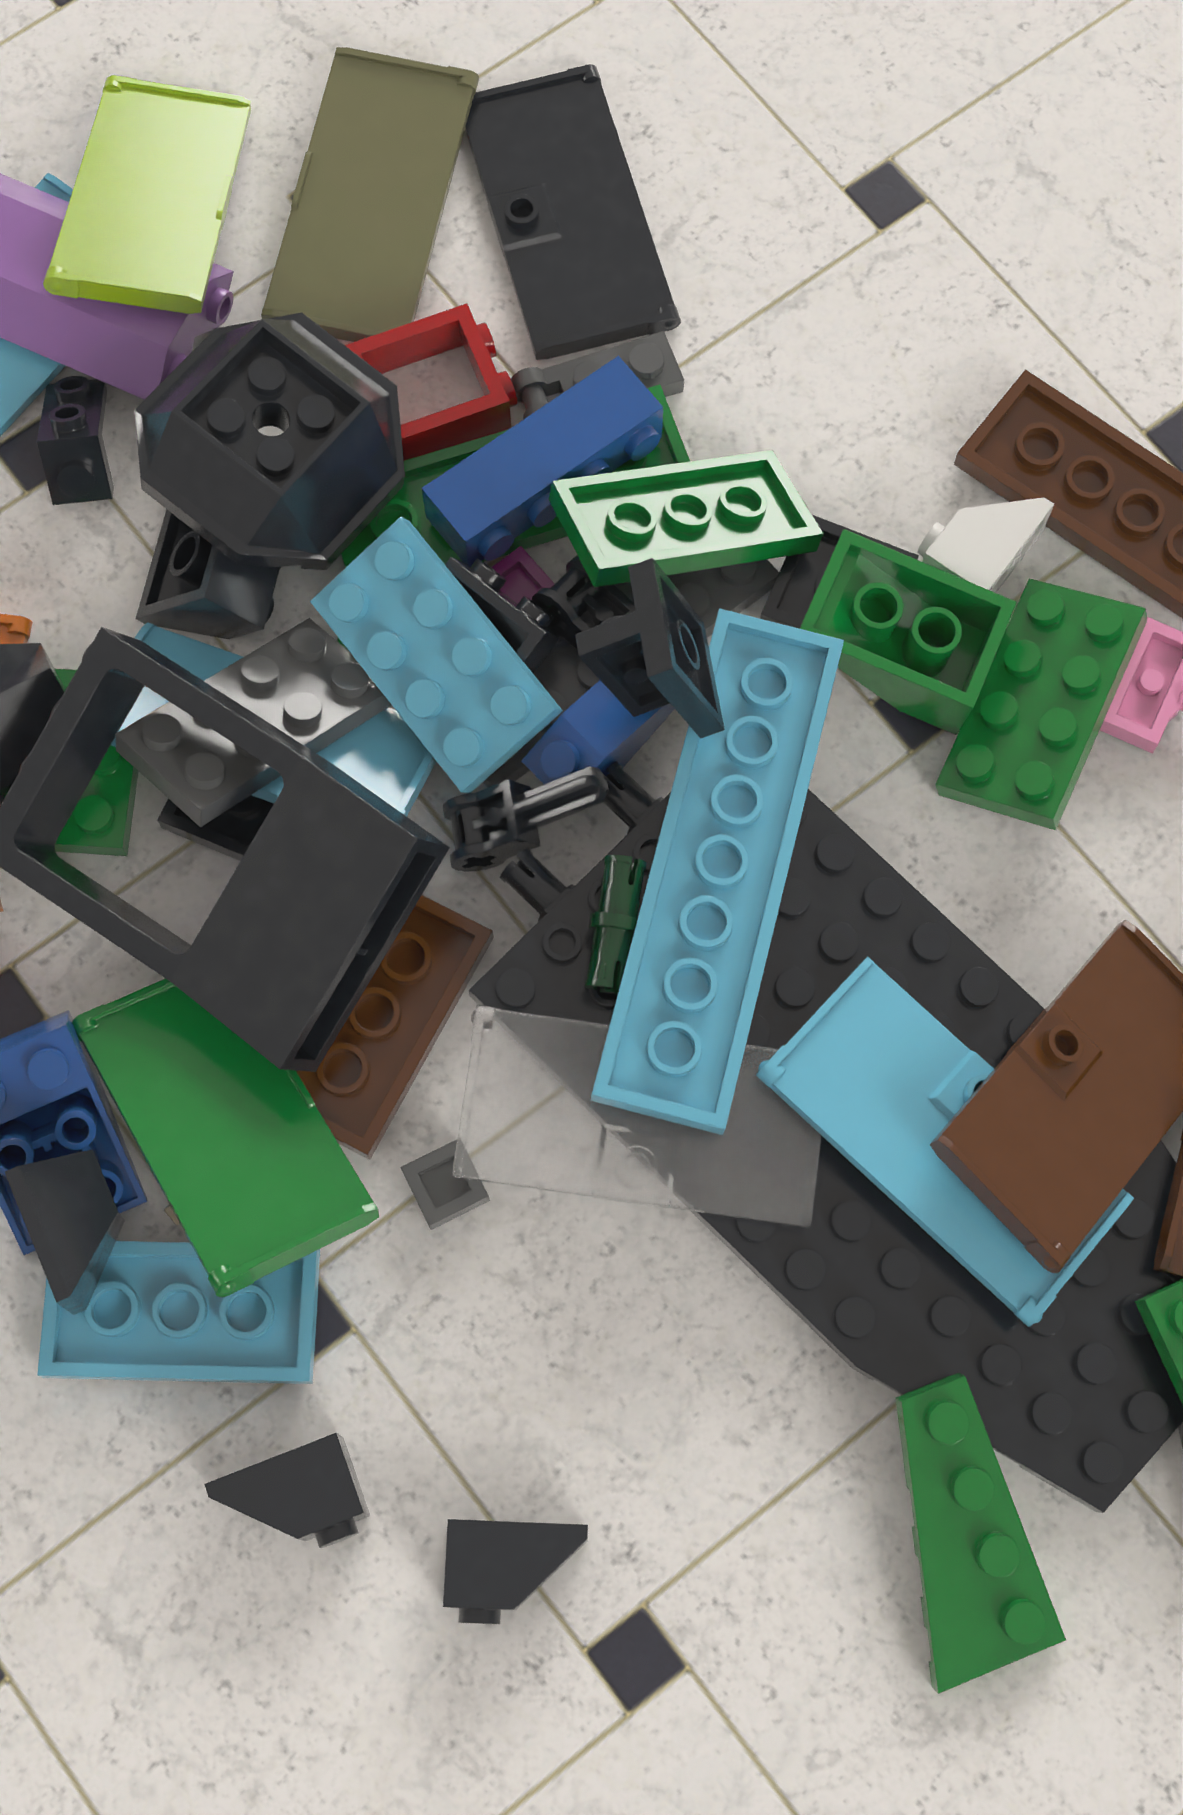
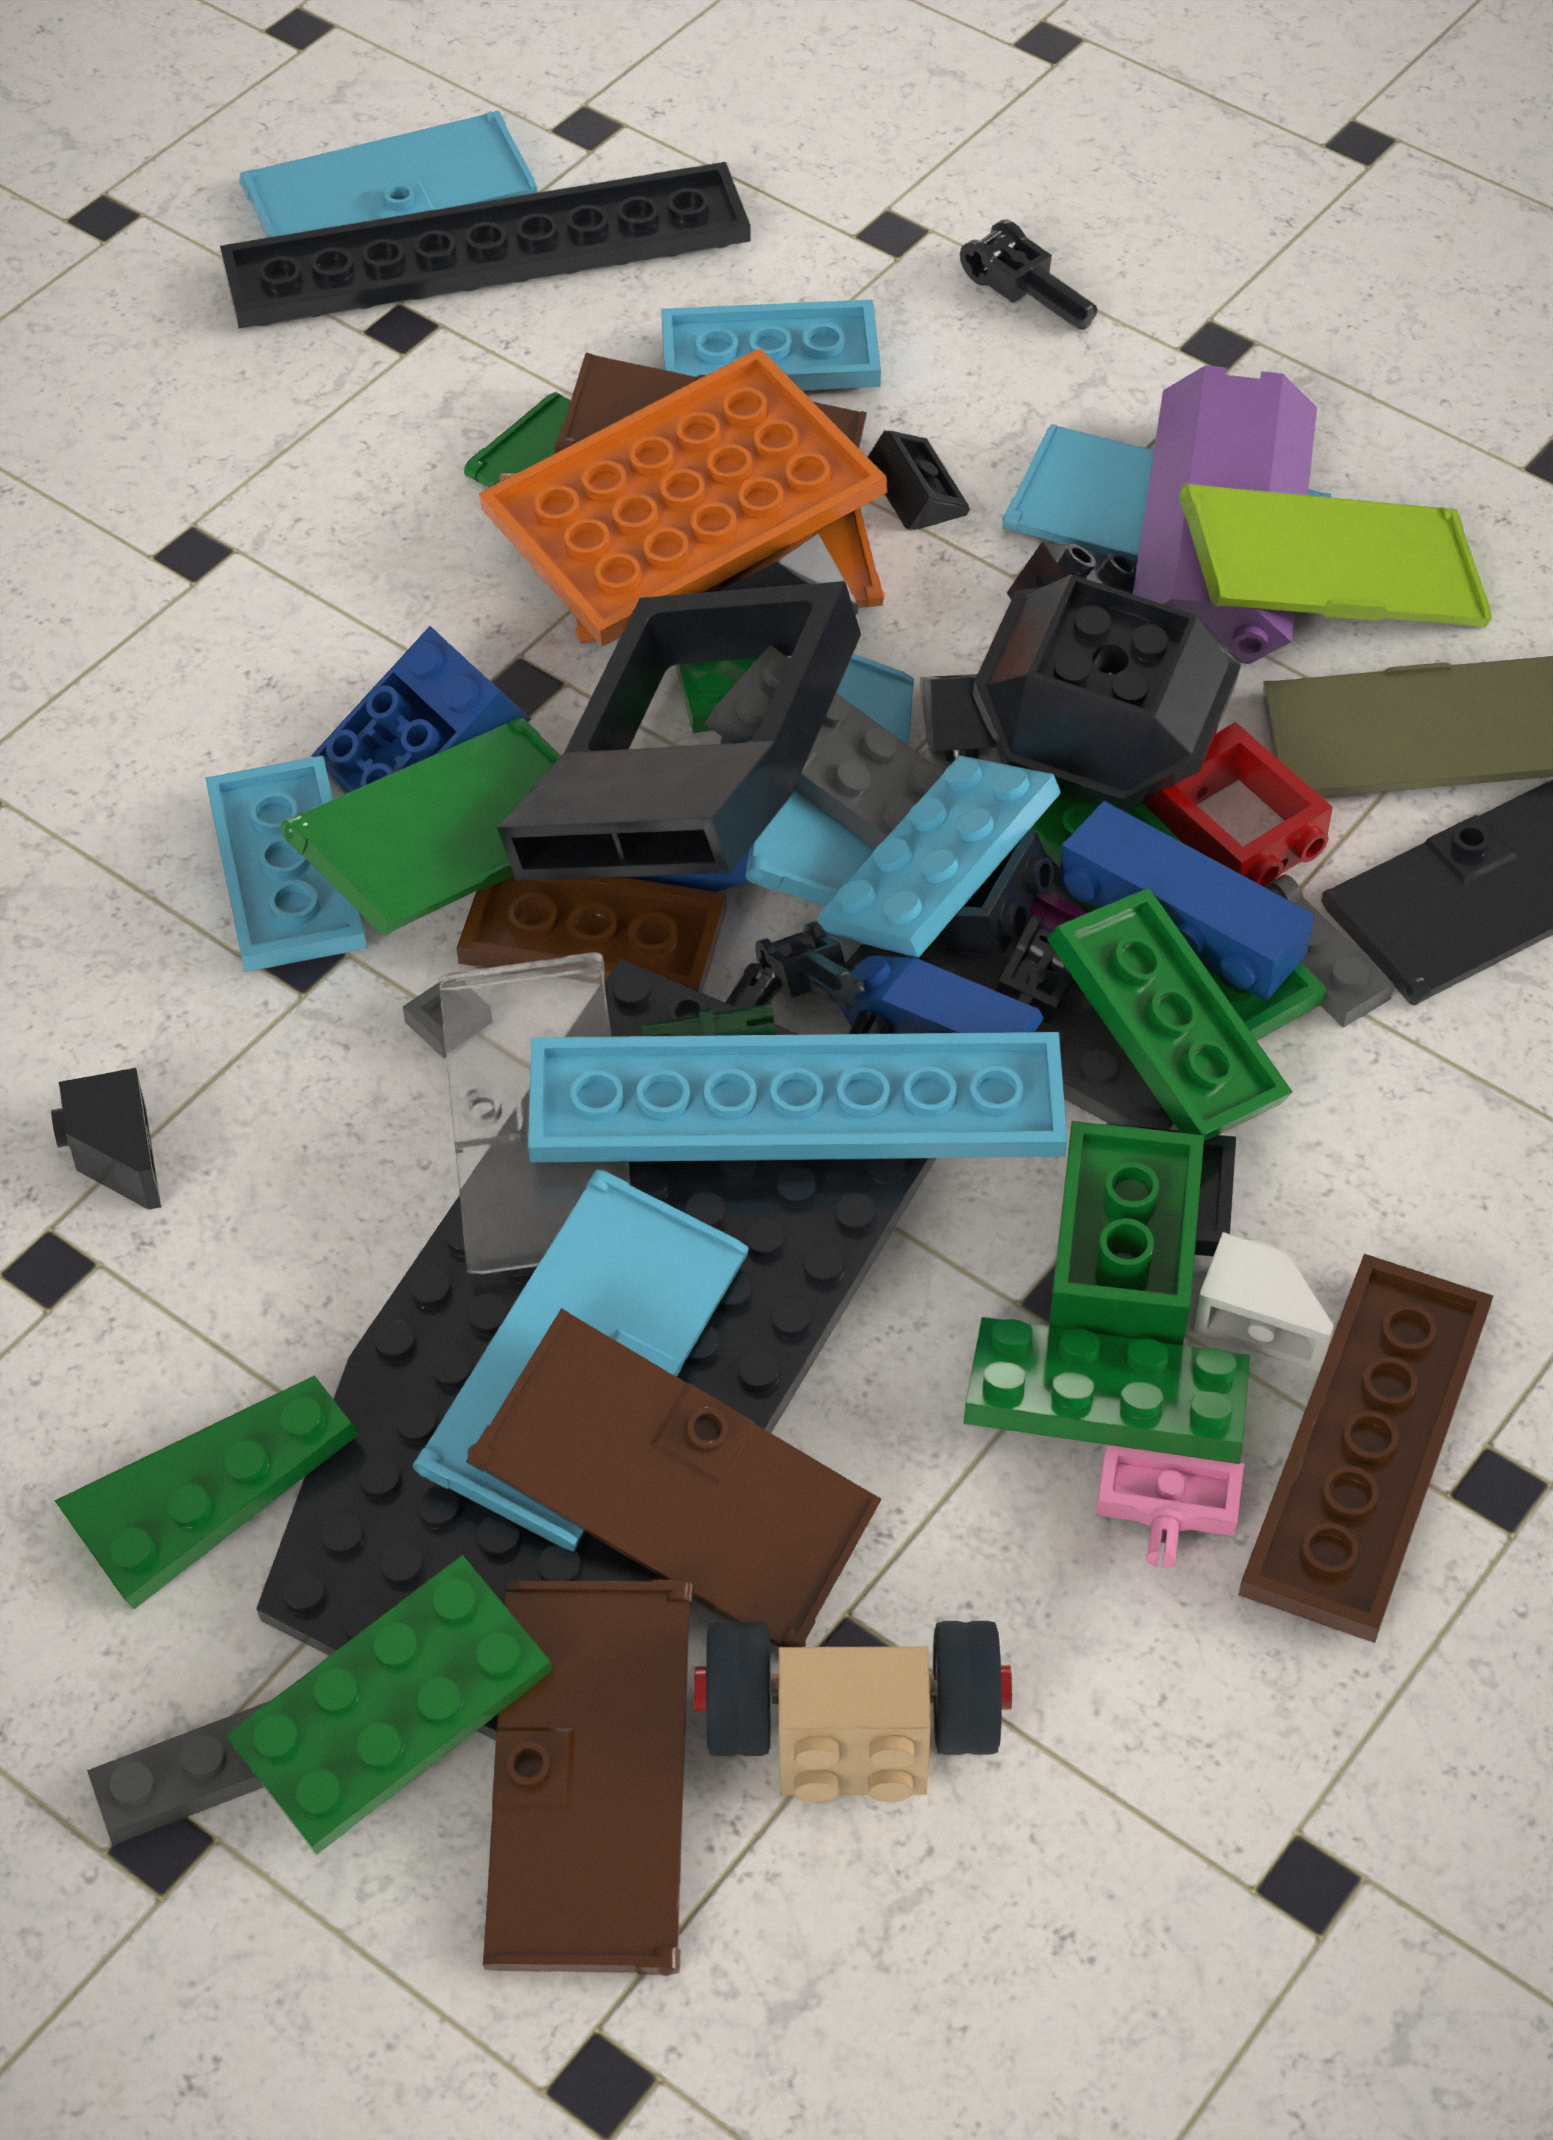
camera: 75 degrees right, 20 degrees down
black slope [5,1149,125,1315] -> none
black slope [204,1433,370,1548] -> none
black bracket [575,557,725,738] -> none

